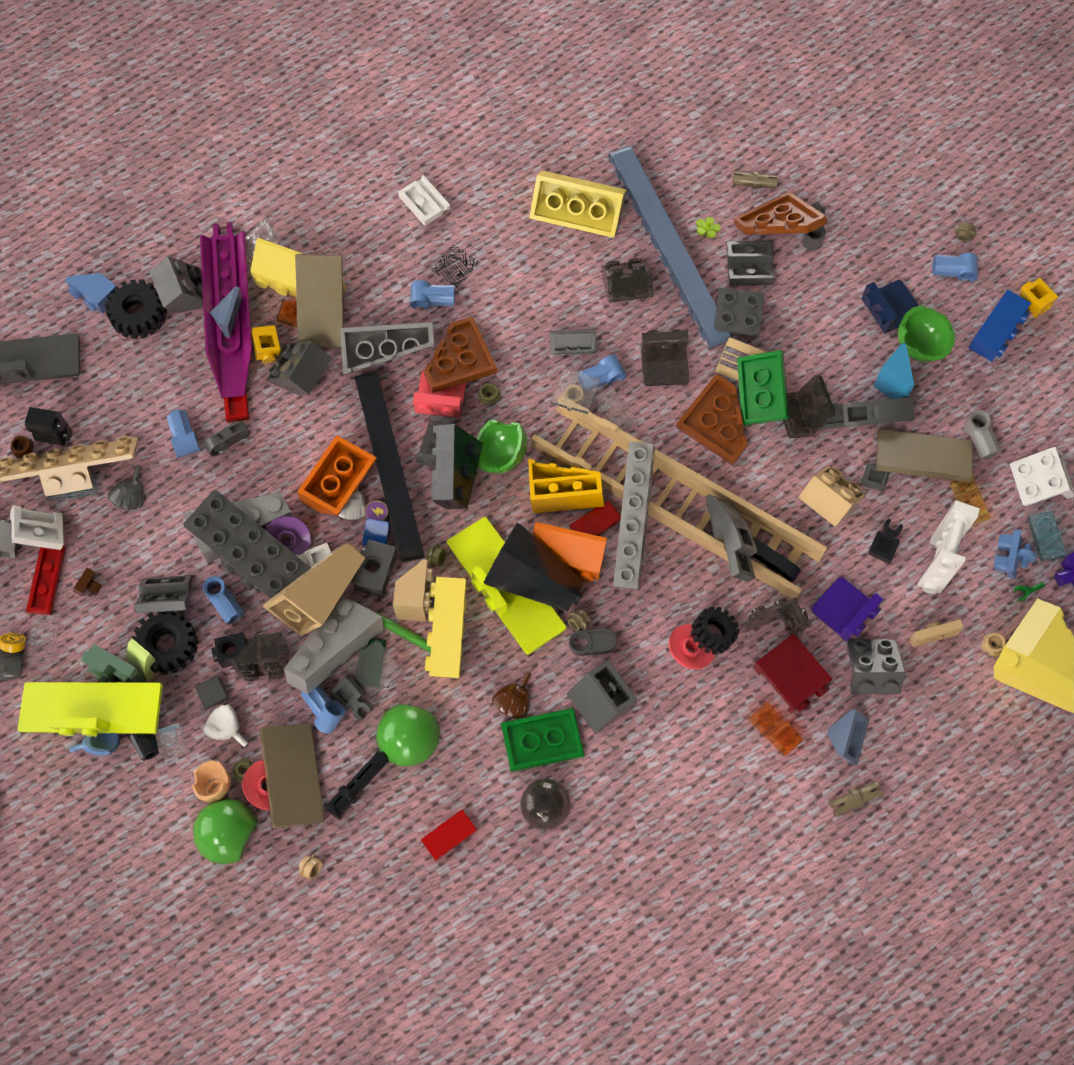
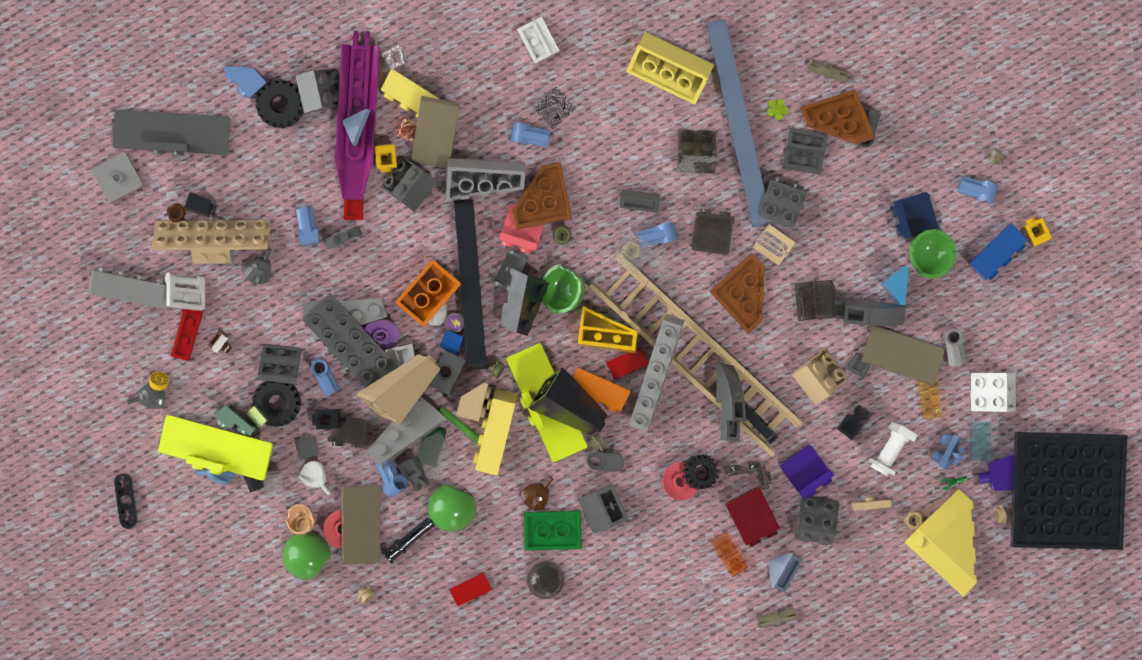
camera: 10 degrees right, 20 degrees up
olive plate [232,758,254,782] -> none
green tile [737,350,789,426] -> none

